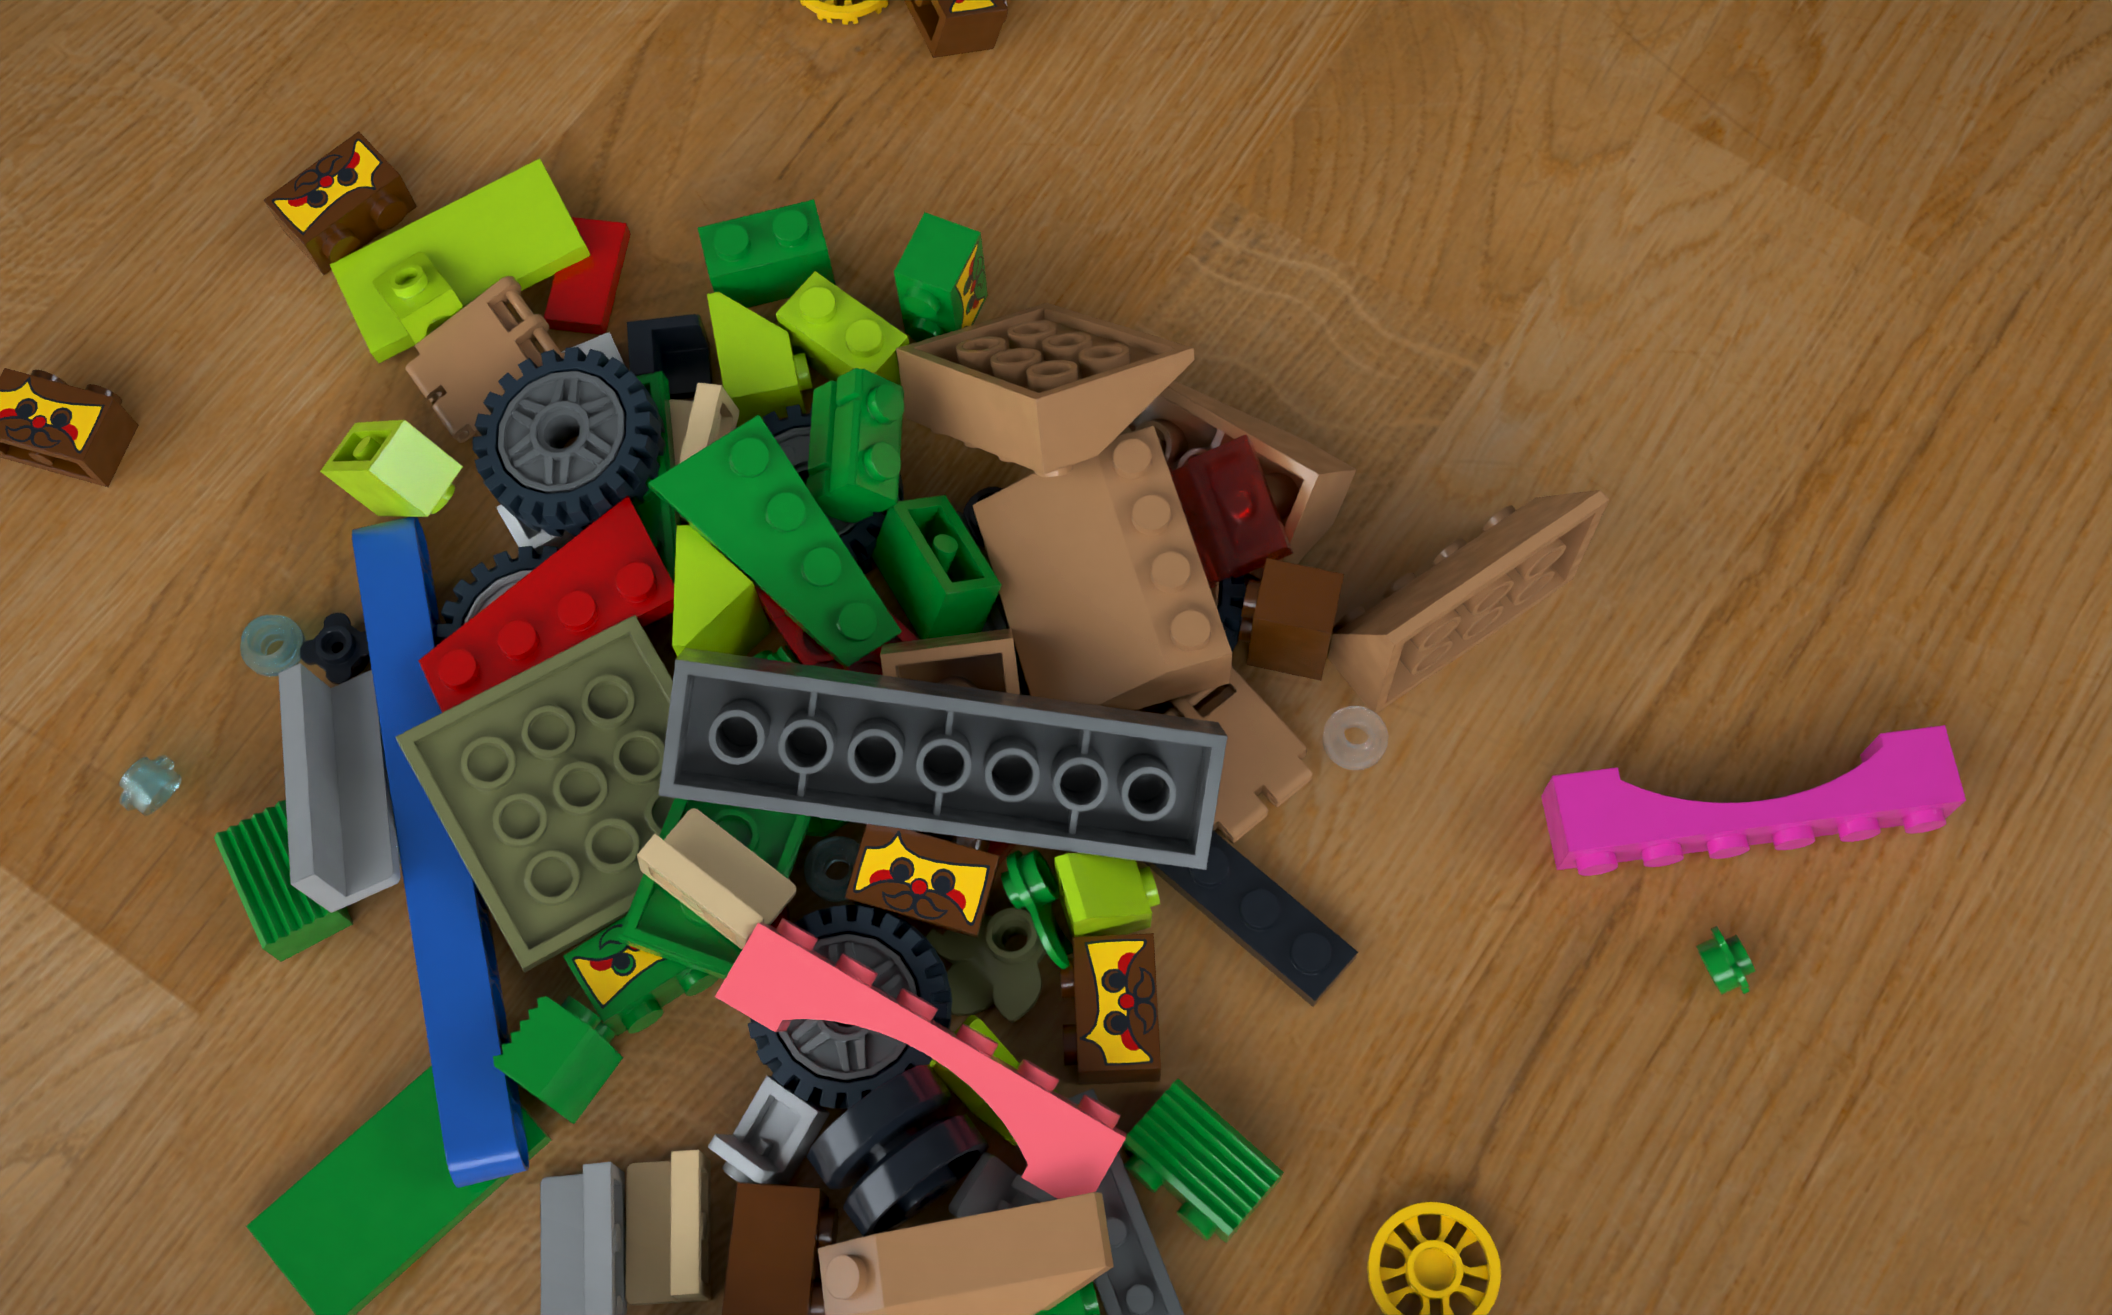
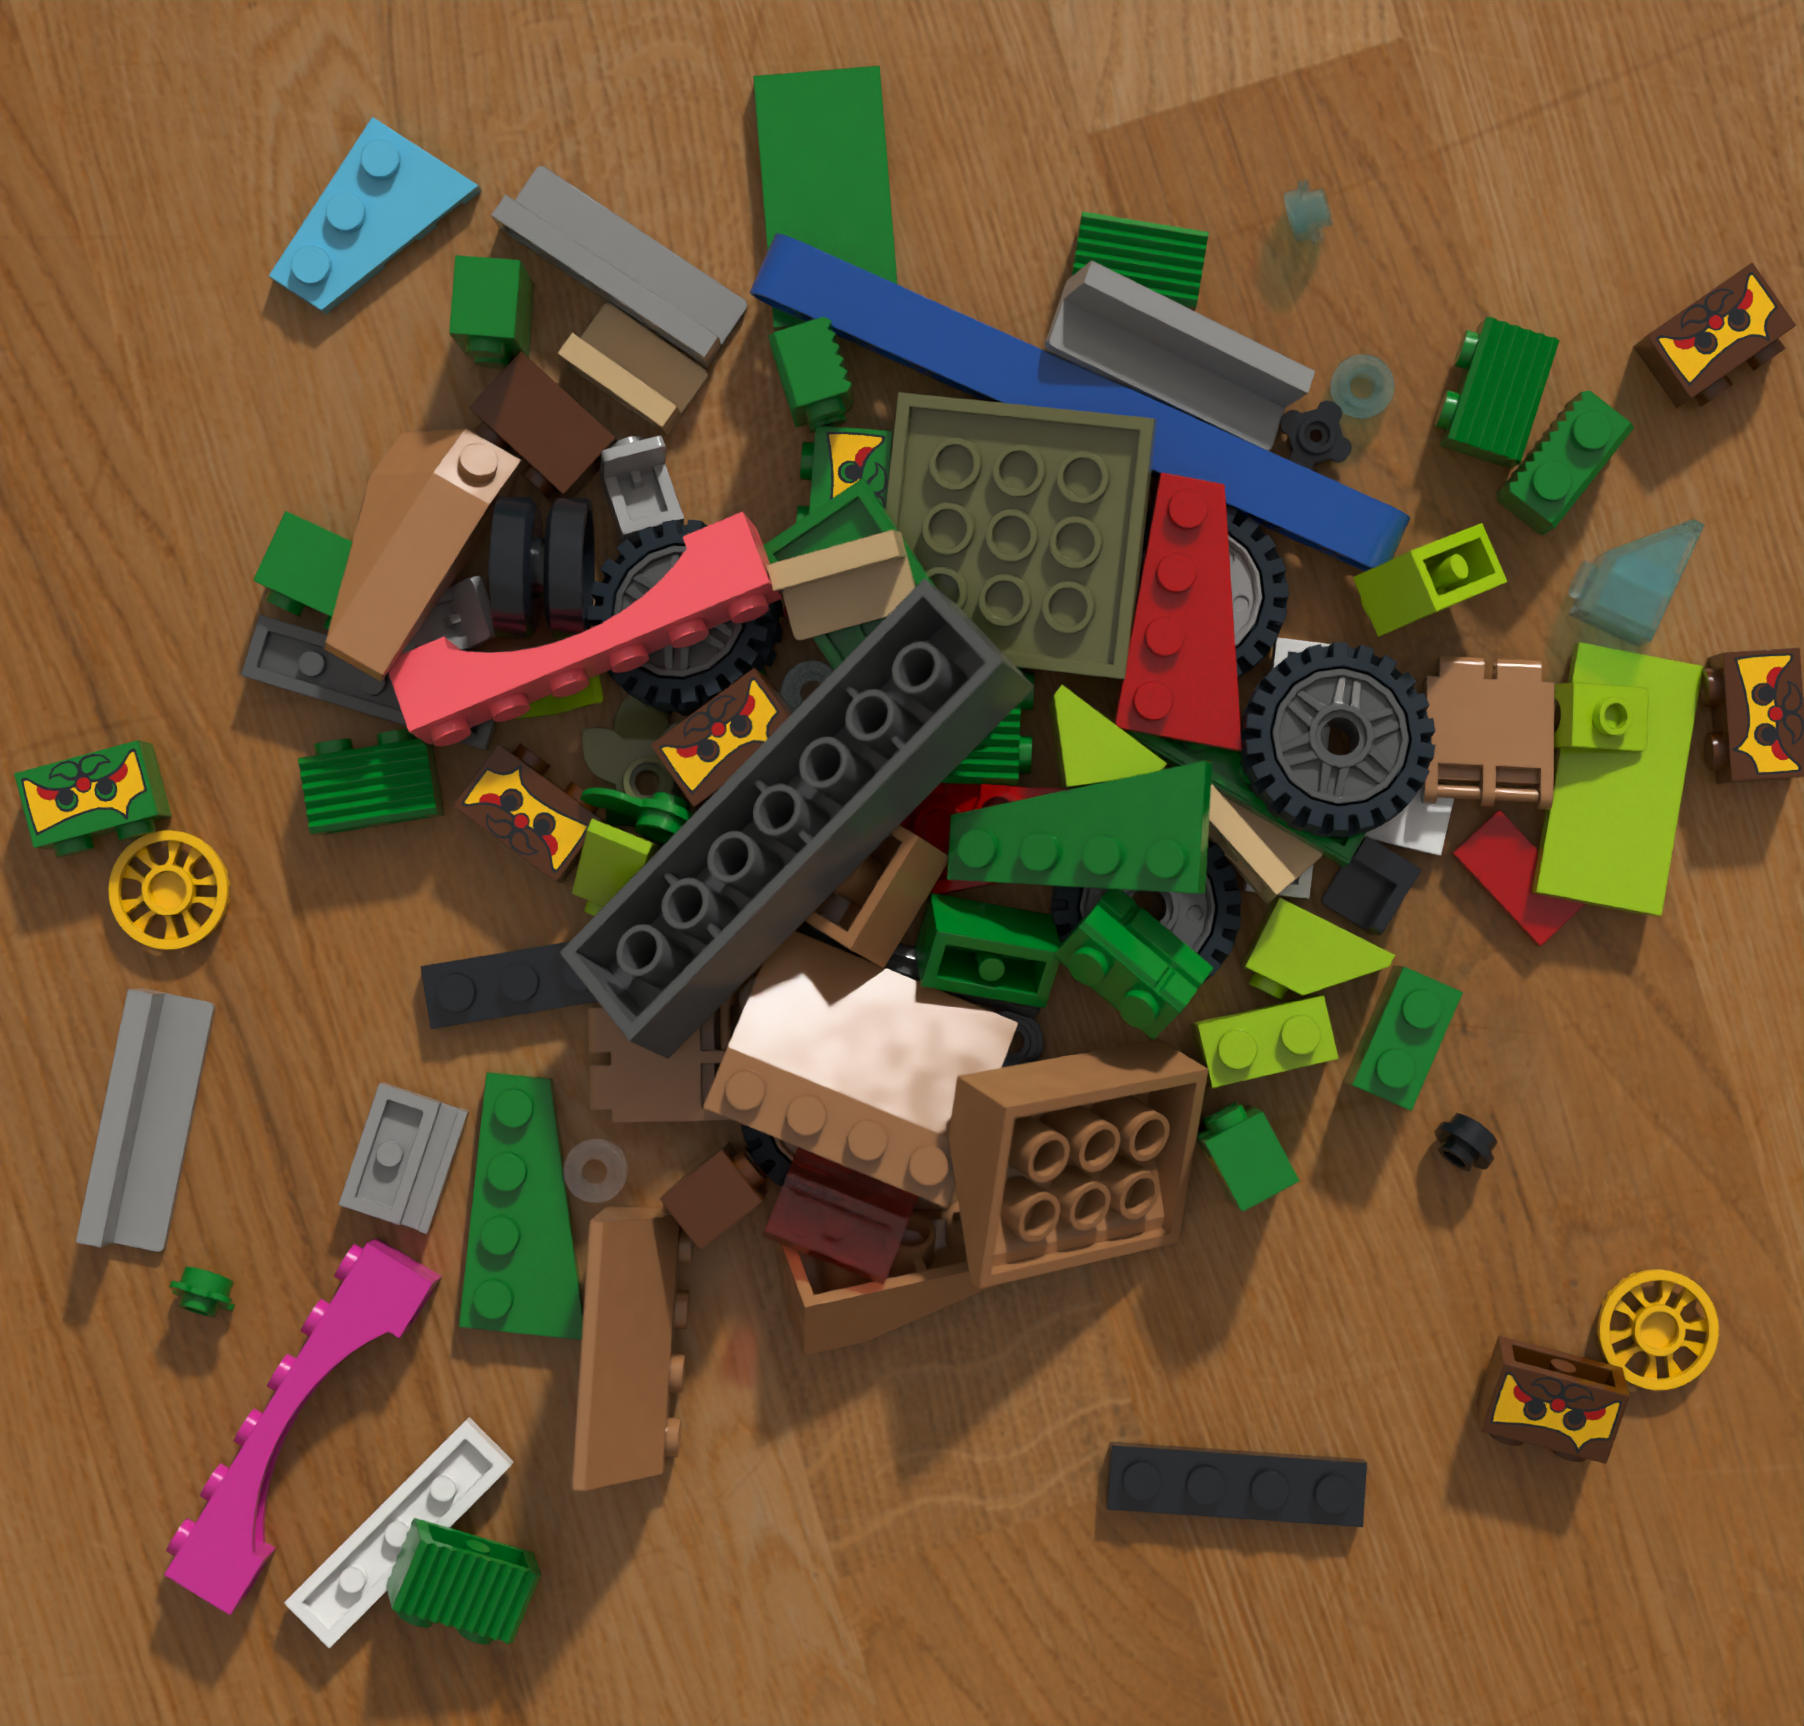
camera: 130 degrees right, 20 degrees up
none -> light grey panel [76,988,216,1252]
none -> white plate [284,1417,514,1648]
none -> light grey plate [338,1082,470,1234]
none -> green brick [386,1518,542,1645]
none -> green wing [459,1072,584,1340]
none -> black plate [1106,1442,1367,1527]
none -> green brick [1434,317,1560,469]
none -> black plate [1435,1113,1497,1171]
none -> green brick [1496,391,1635,536]
none -> clear light blue slope [1568,519,1705,647]

